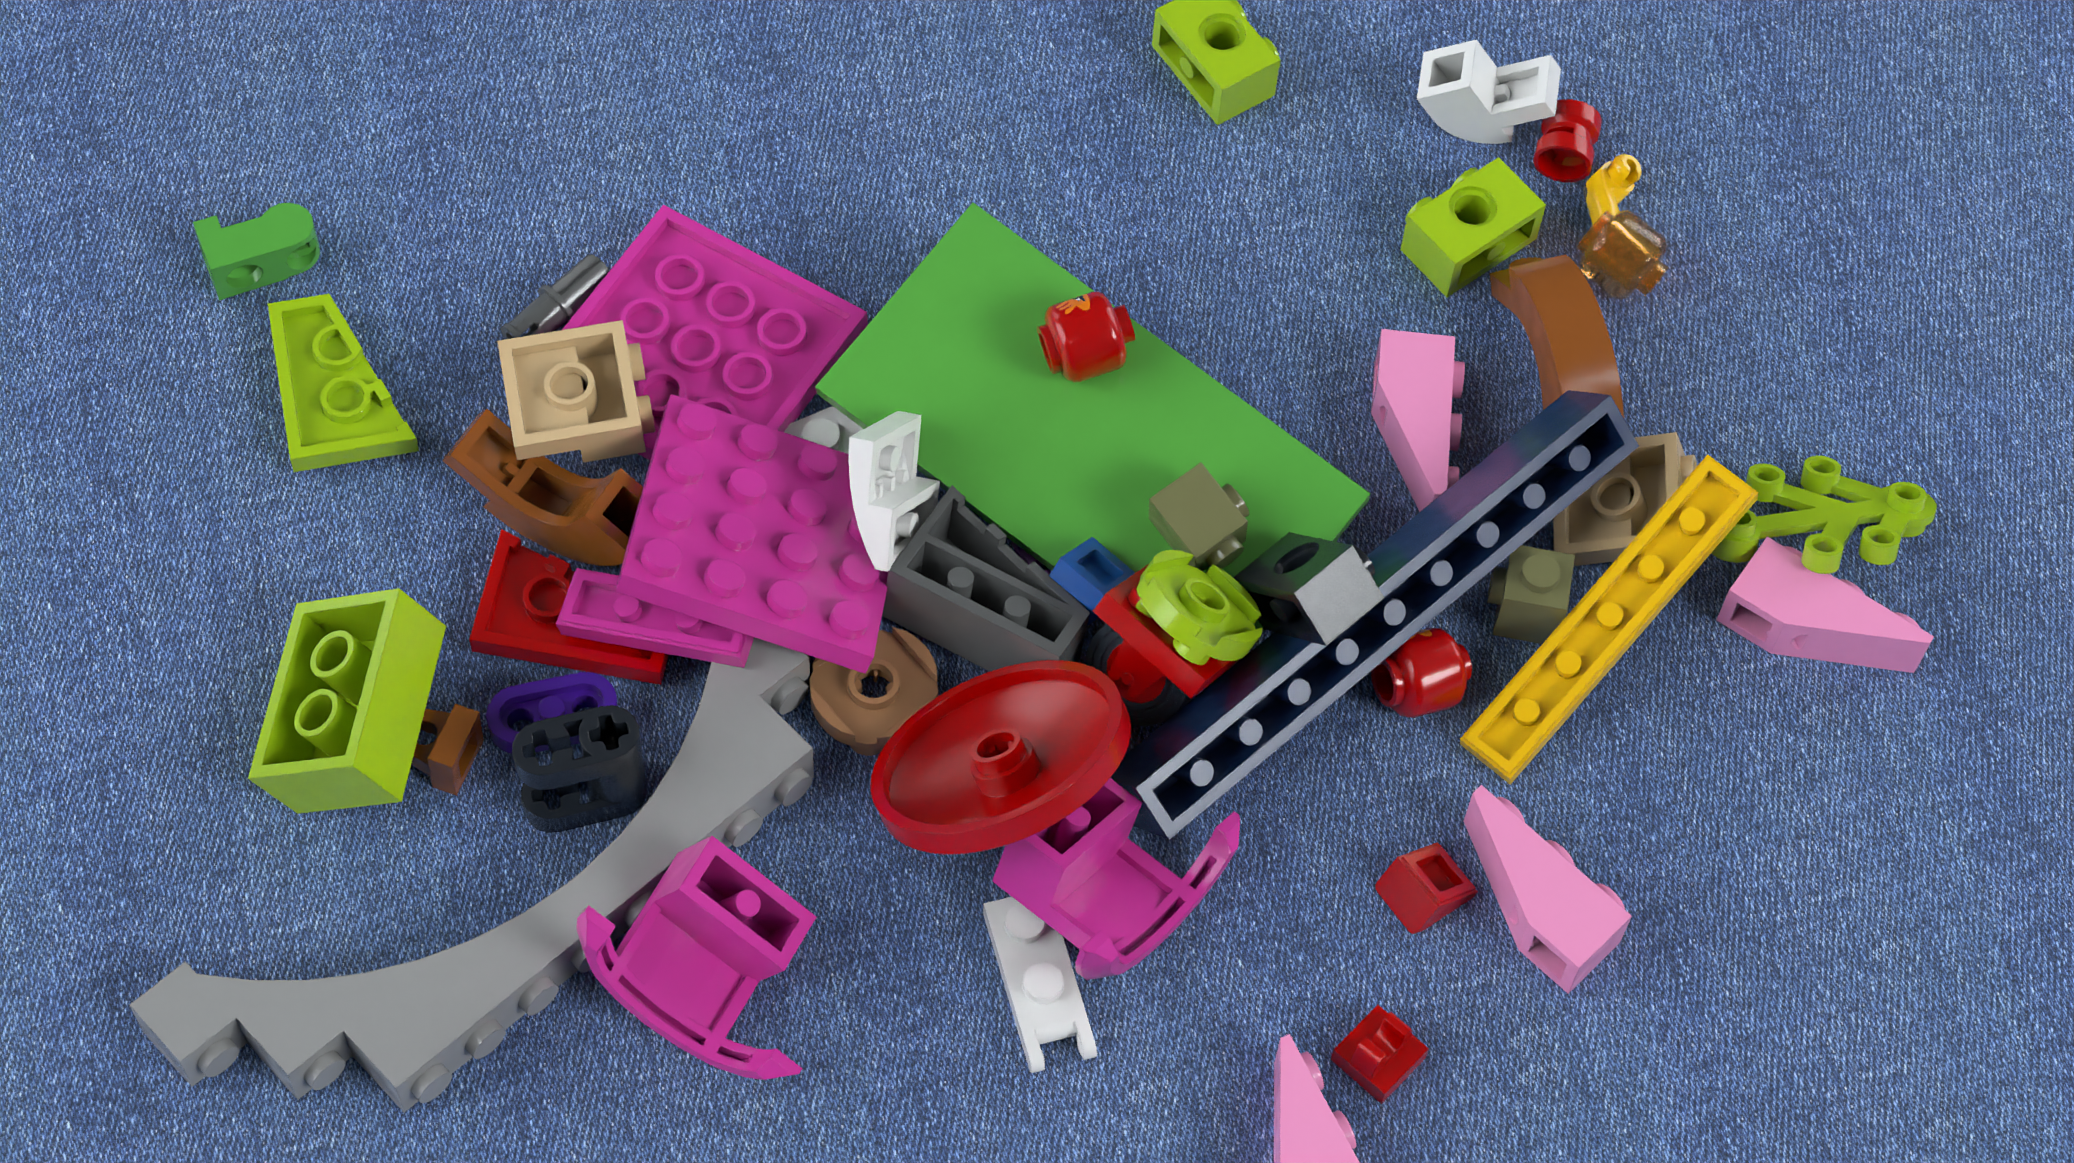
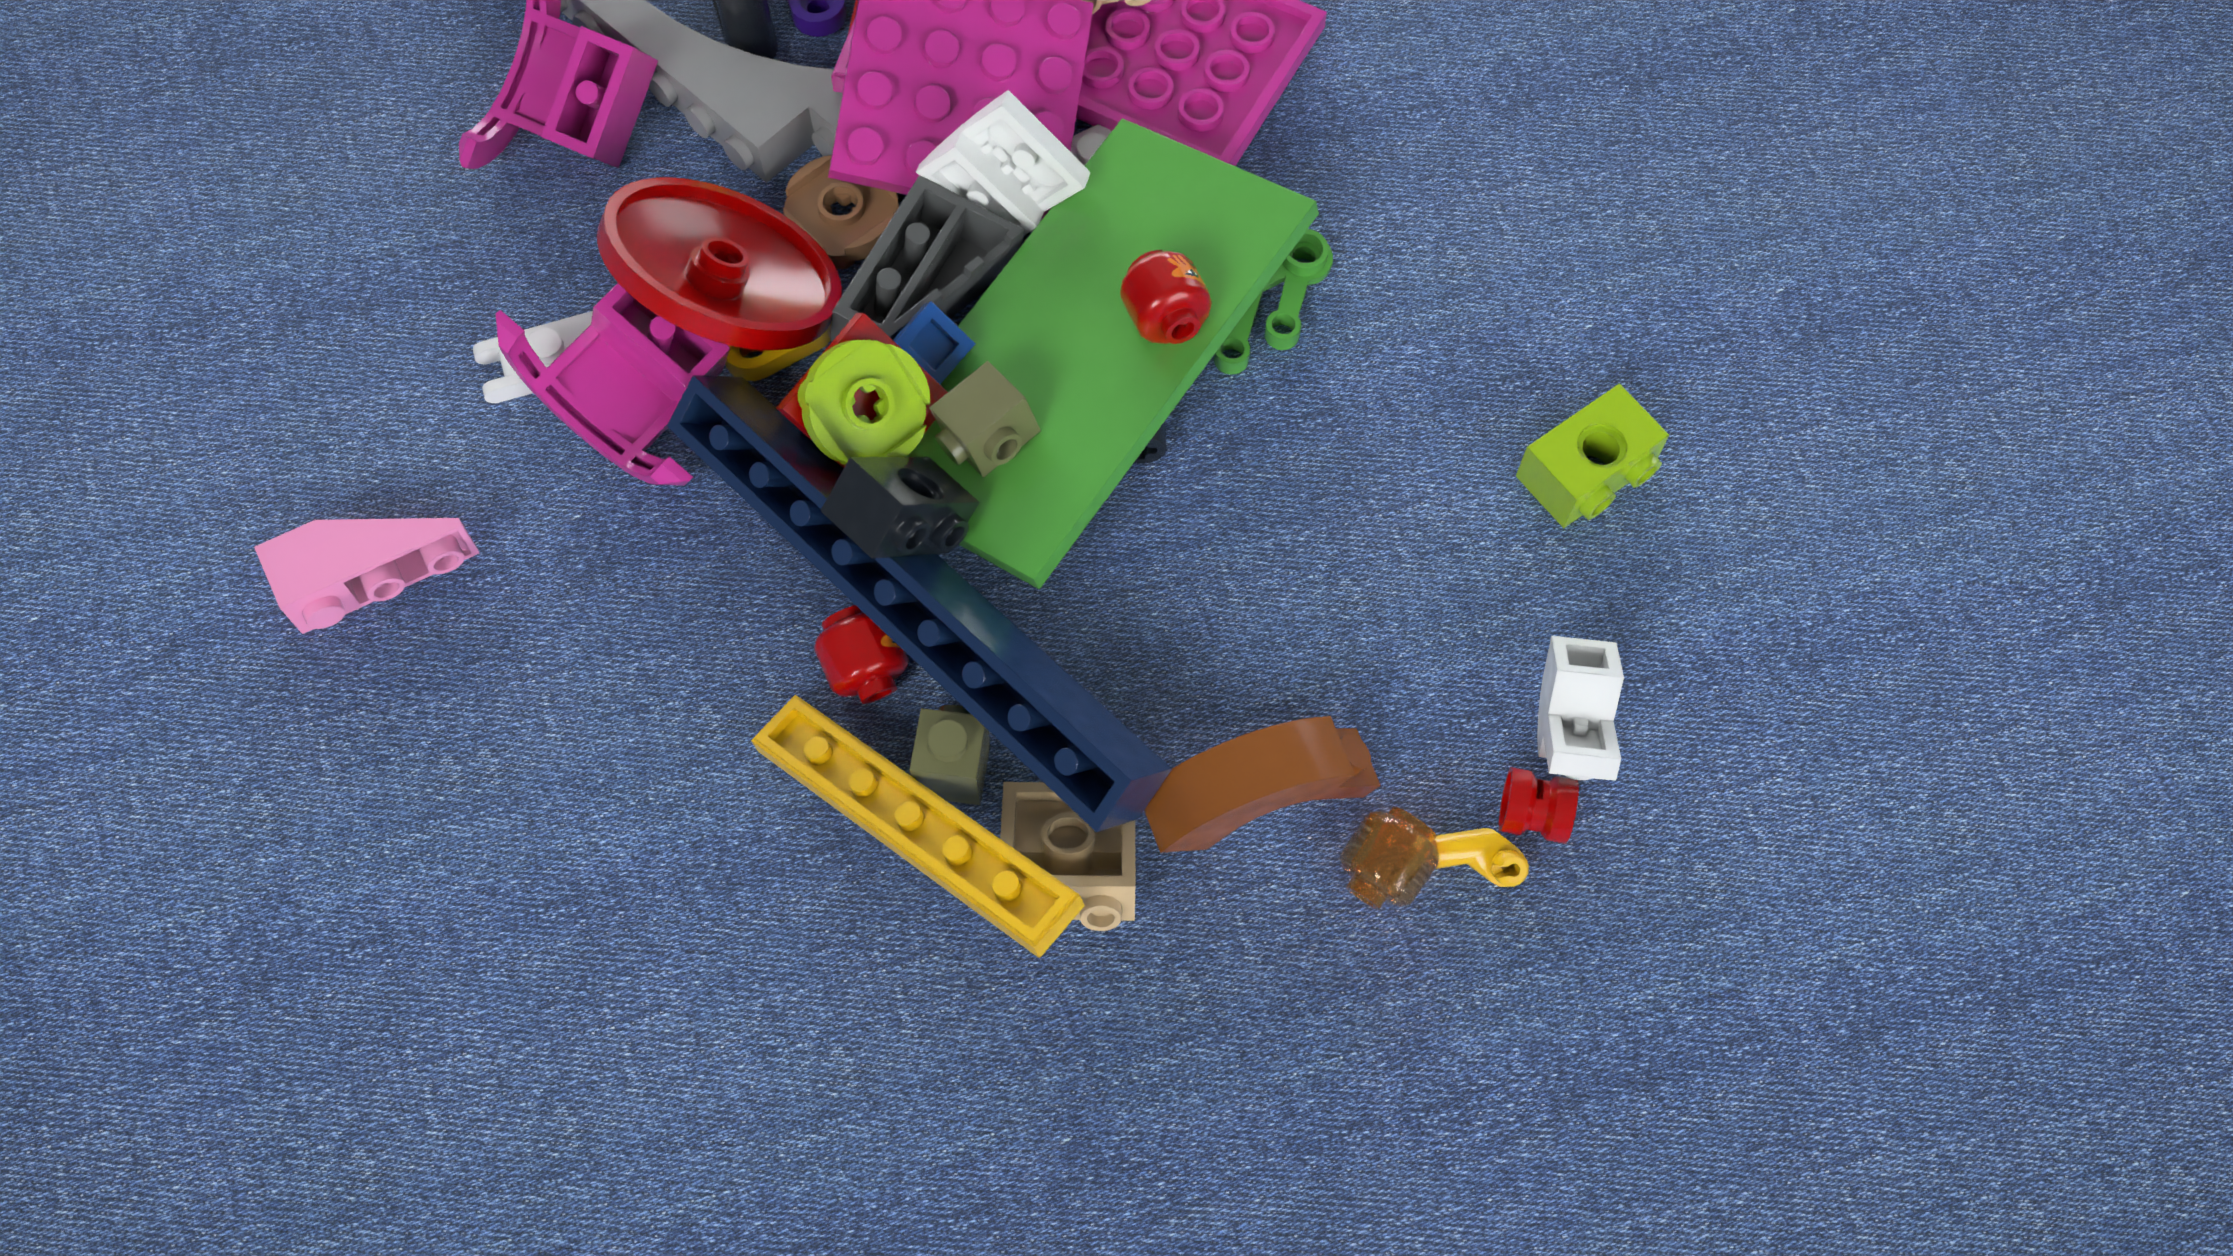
camera: 90 degrees right, 5 degrees up
red tile [1331,1005,1429,1104] -> none
bright pink slope [1371,329,1465,512] -> none
red slope [1375,842,1478,934] -> none
lime brick [1400,157,1546,298] -> none
bright pink slope [1464,785,1632,994] -> none
lime plant [1711,455,1937,574] -> none
bright pink slope [1716,537,1934,673] -> none

